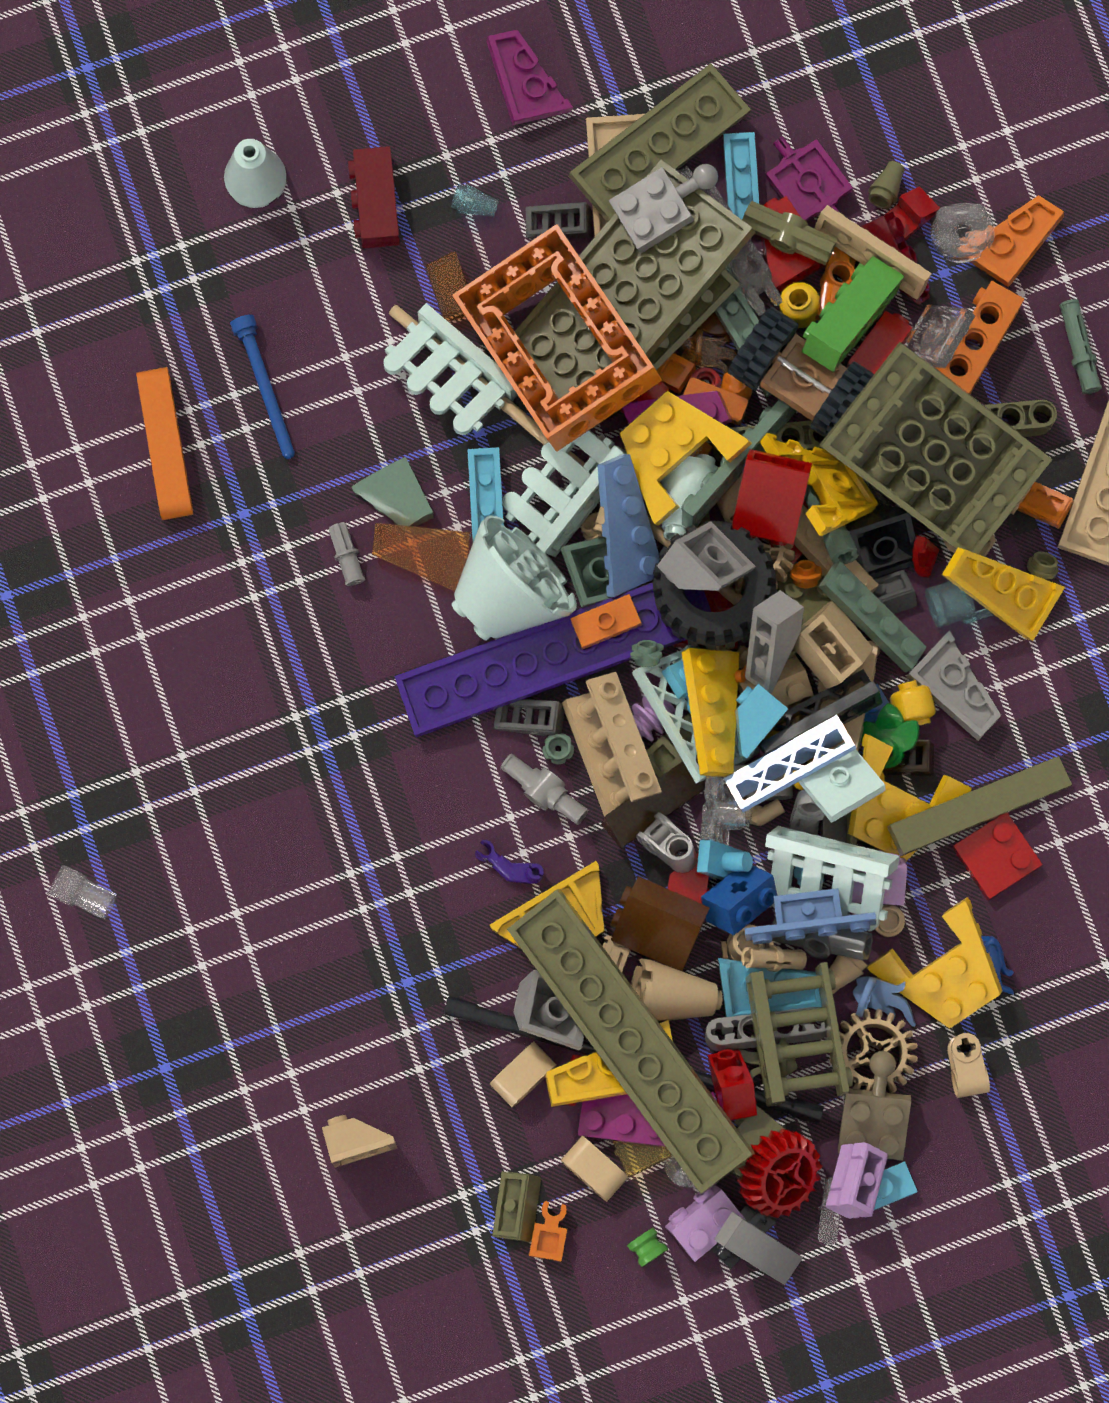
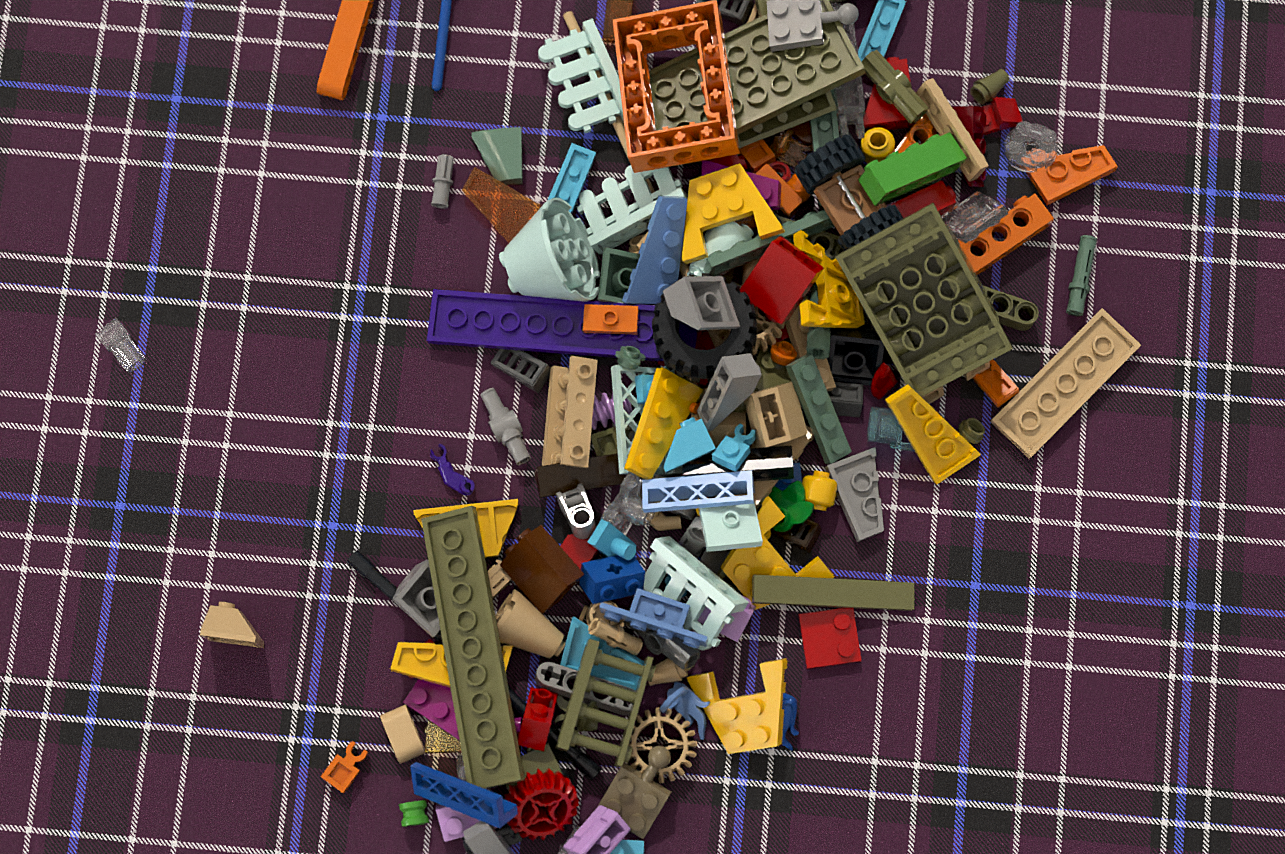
camera: 25 degrees right, 0 degrees up
tan beam [490,1042,557,1108] -> none
olive slope [492,1171,541,1242] -> none
sand green plate [542,733,574,764] -> none
magenta plate [766,136,853,222] -> none
tan plate [875,905,905,937] -> none
tan piece [947,1033,990,1098] -> none
none -> blue fence [410,762,518,828]
none -> medium azure plate [712,424,756,472]

